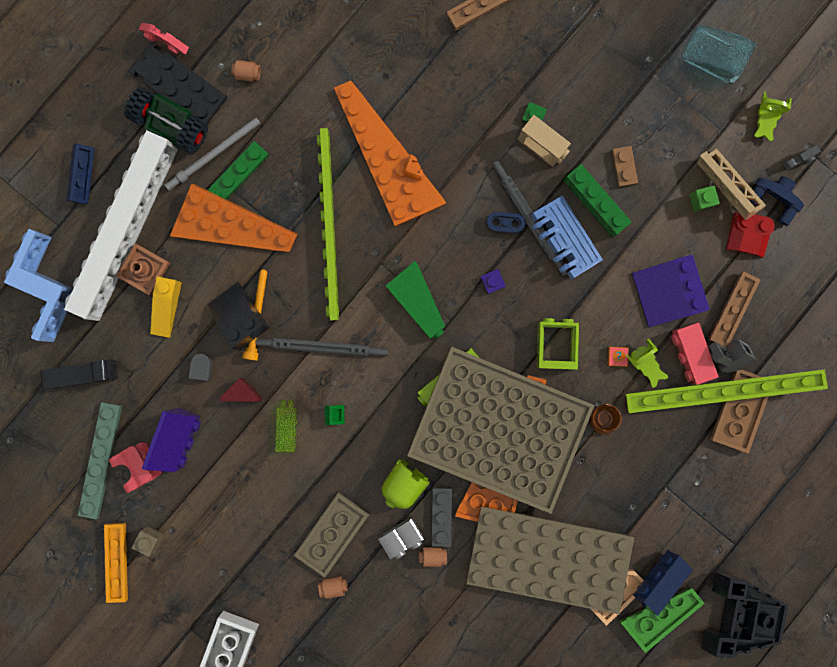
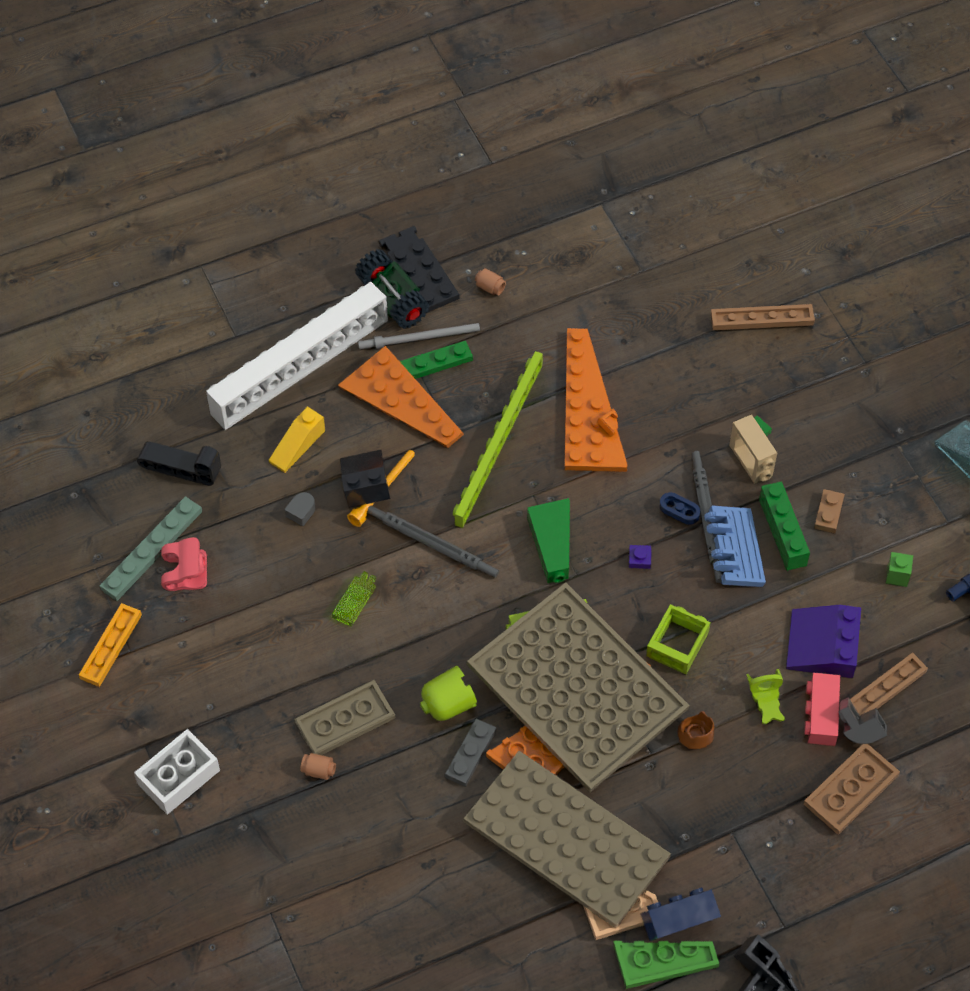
camera: 30 degrees right, 30 degrees down
light blue bracket [4,229,74,342] -> none
dark blue plate [66,143,95,205] -> none
nougat plate [116,243,170,296] -> none
dark tan brick [132,526,164,557] -> none
coral plate [138,23,189,55] -> none
dark purple slope [142,408,201,472] -> none
dark red slope [220,378,262,402] -> none
green plate [325,405,345,425] -> none
light grey brick [378,517,424,559] -> none
nougat brick [419,547,447,567] -> none
tile [607,347,629,367] -> none
lime plate [625,369,828,413] -> none
tan fence [697,149,766,220] -> none
red slope [726,212,775,258] -> none

